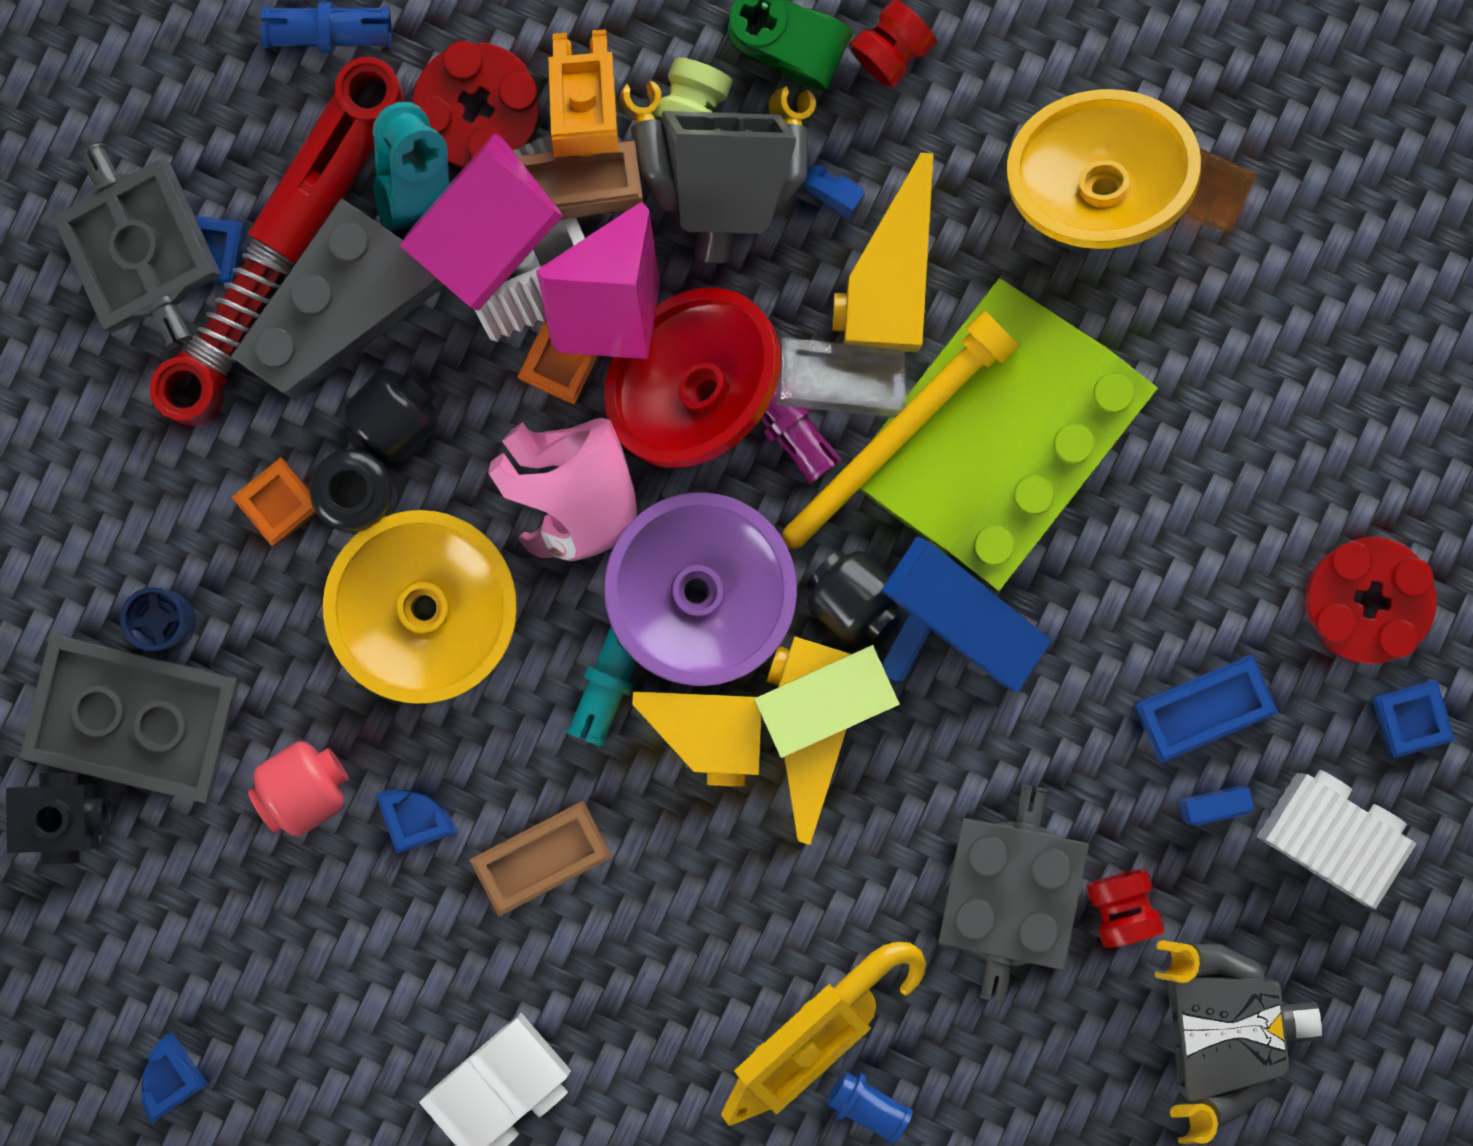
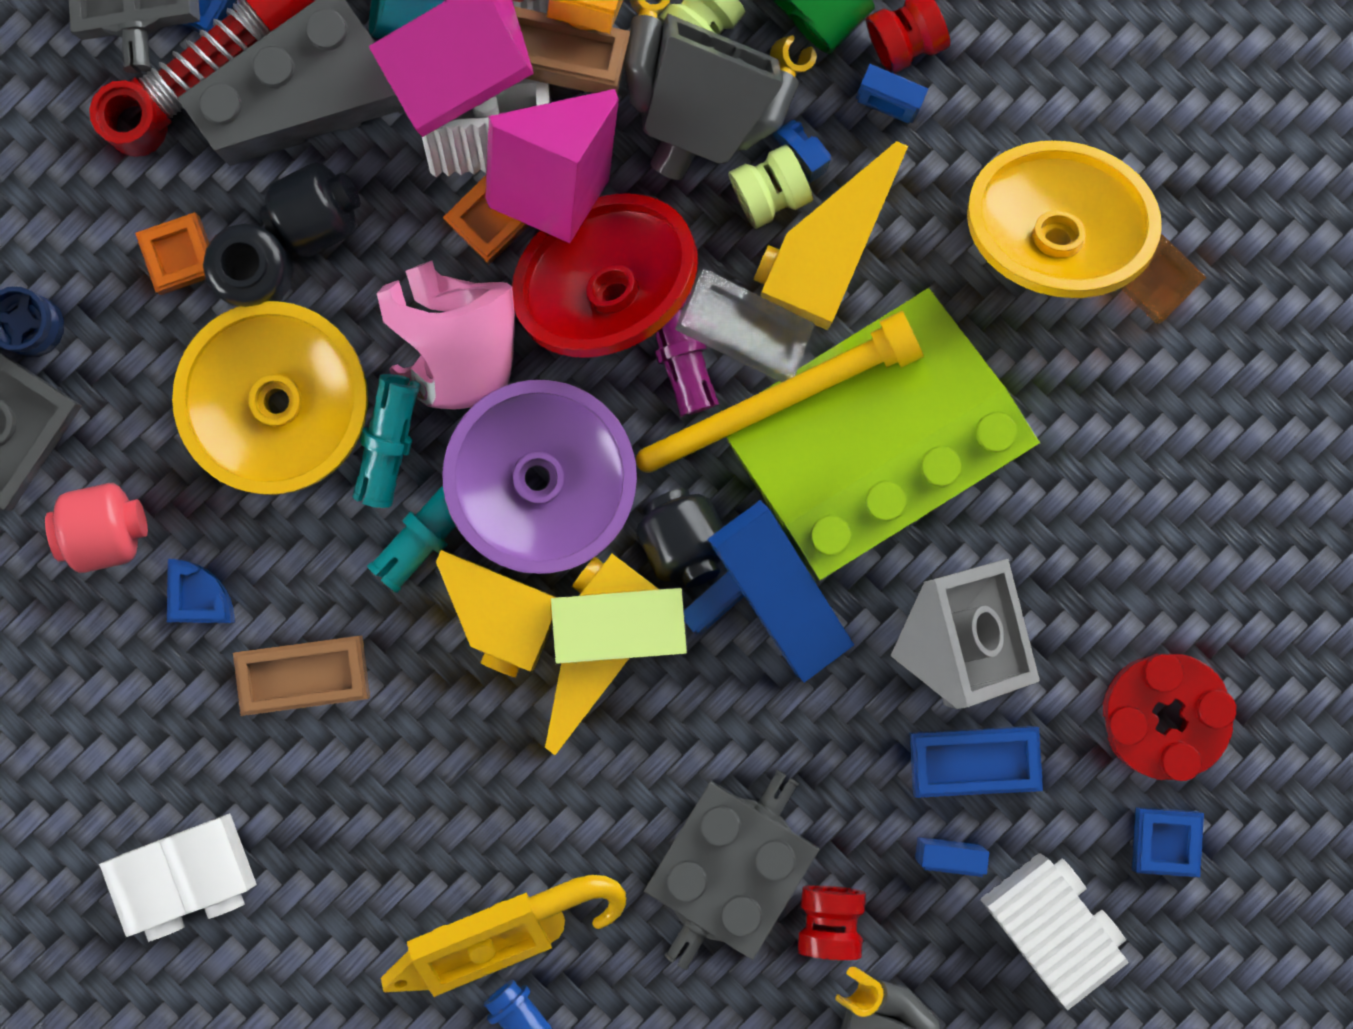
camera: 15 degrees right, 0 degrees up
none -> teal pin [352,374,420,508]
none -> yellowish green wheel [728,144,813,229]
none -> blue tile [856,64,929,124]
none -> light grey slope [890,559,1040,709]

